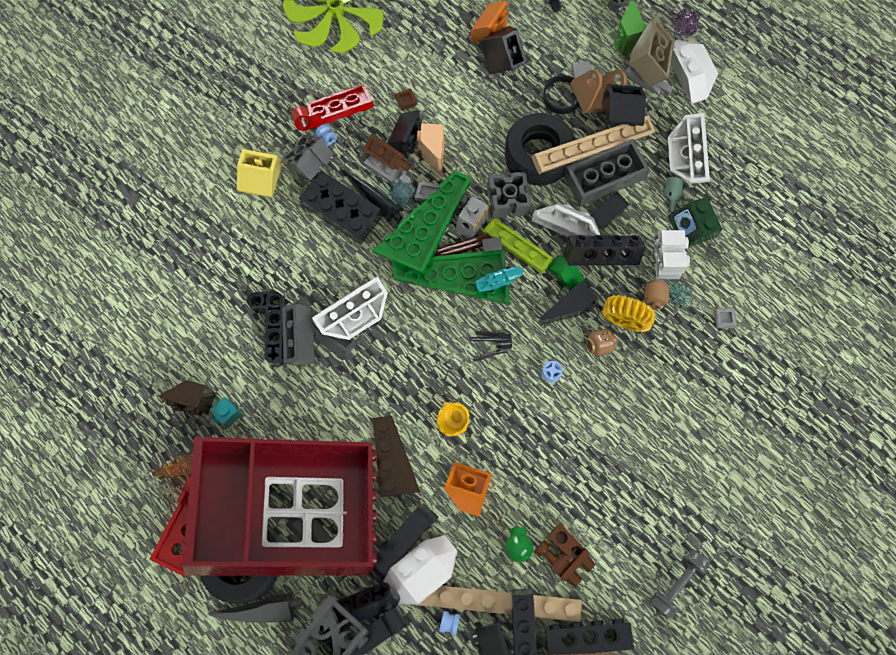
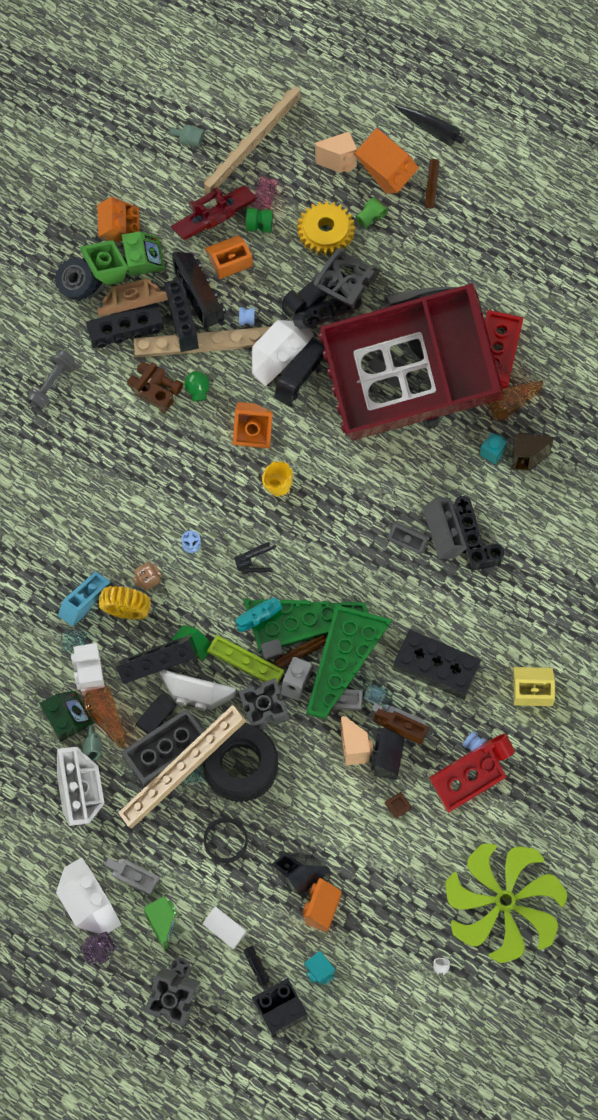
camera: 165 degrees right, 5 degrees down
dark grey brick [280,135,334,180] -> none
white wedge [312,277,388,340] -> none
black piece [342,170,403,222] -> none
dark brown wing [373,416,421,497] -> none
black slope [538,281,598,326] -> none
medium nougat hose [570,69,627,113] -> none
light grey tile [572,61,593,78] -> none
black slope [602,84,646,126] -> none
dark tan slope [629,17,675,87] -> none
medium nougat head [644,279,670,309] -> none
light grey tile [714,308,737,329] -> none
none -> medium azure slope [58,571,110,626]
none -> clear orange slope [83,686,126,747]
none -> white slope [203,906,246,950]

